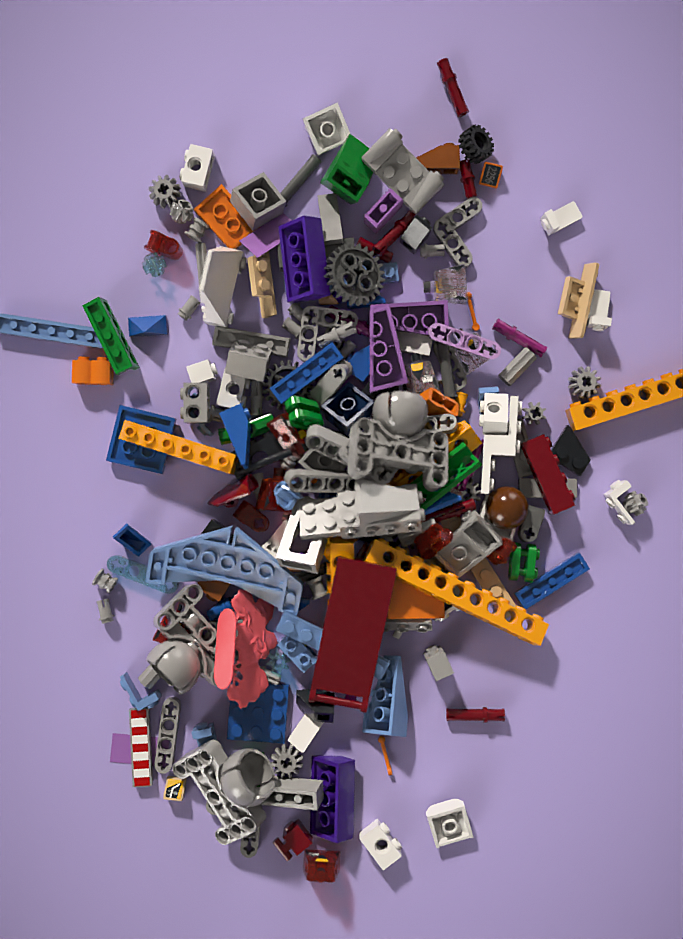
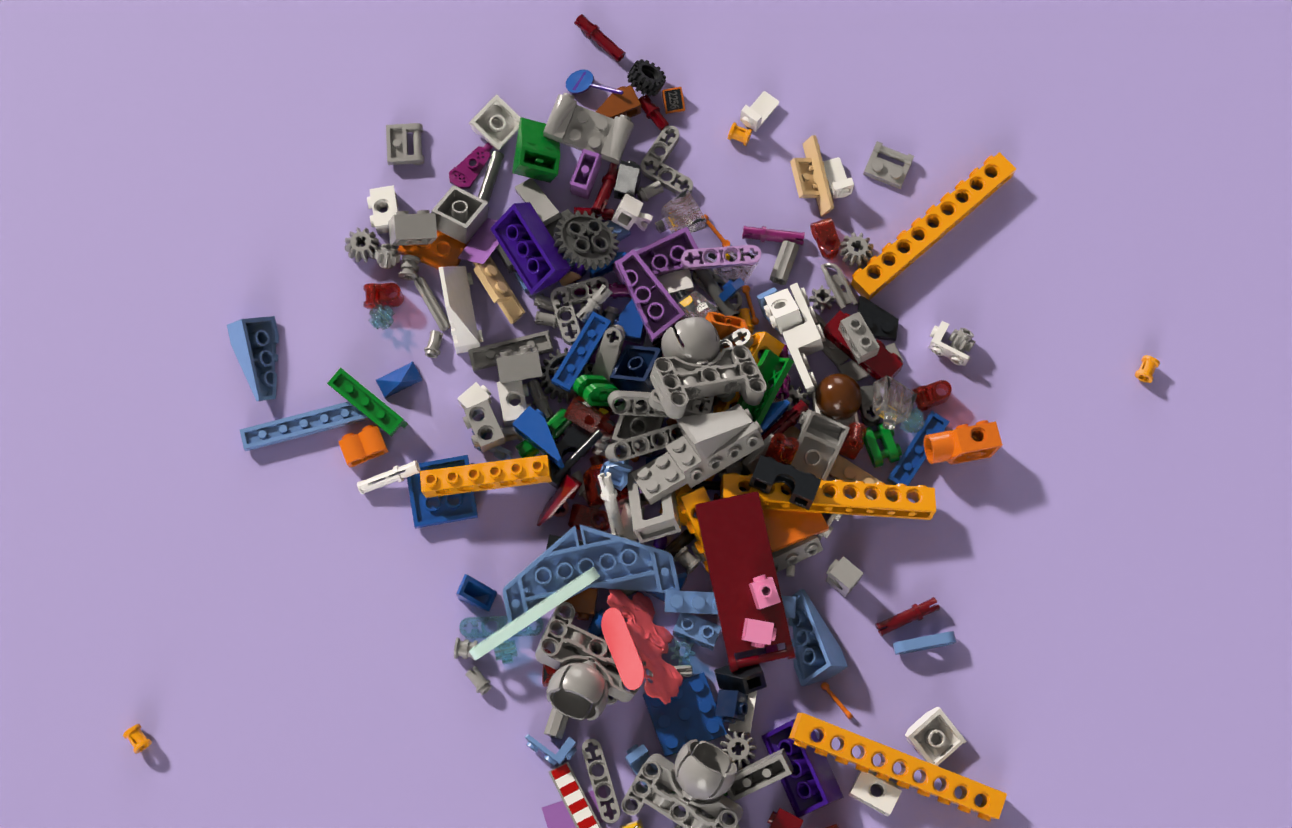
camera: 25 degrees left, 15 degrees down
none -> medium blue wedge [227,316,279,402]
none -> white pin [357,460,421,494]
none -> light grey plate [386,123,424,165]
none -> light grey brick [388,210,437,246]
none -> magenta piece [449,142,493,189]
none -> light aqua beam [469,567,600,660]
none -> clear light blue gear [494,639,518,665]
none -> blue piece [566,70,624,95]
none -> white pin [598,472,625,536]
none -> white brick [611,194,653,231]
none -> dark blue brick [715,690,748,724]
none -> blue plate [719,278,745,302]
none -> light orange bush [727,122,753,146]
none -> bright pink brick [741,618,777,648]
none -> orange hinge [742,285,759,325]
none -> black arch [748,455,821,510]
none -> bright pink brick [749,574,781,609]
none -> light orange brick [789,713,1007,822]
none -> clear red piece [810,218,840,259]
none -> light grey piece [821,263,858,309]
none -> light grey brick [838,312,880,364]
none -> light grey plate [863,141,914,189]
none -> clear torso [873,375,917,430]
none -> medium blue beam [893,631,956,655]
none -> clear light blue gear [899,407,925,433]
none -> clear red piece [909,380,952,412]
none -> orange brick [924,420,1003,465]

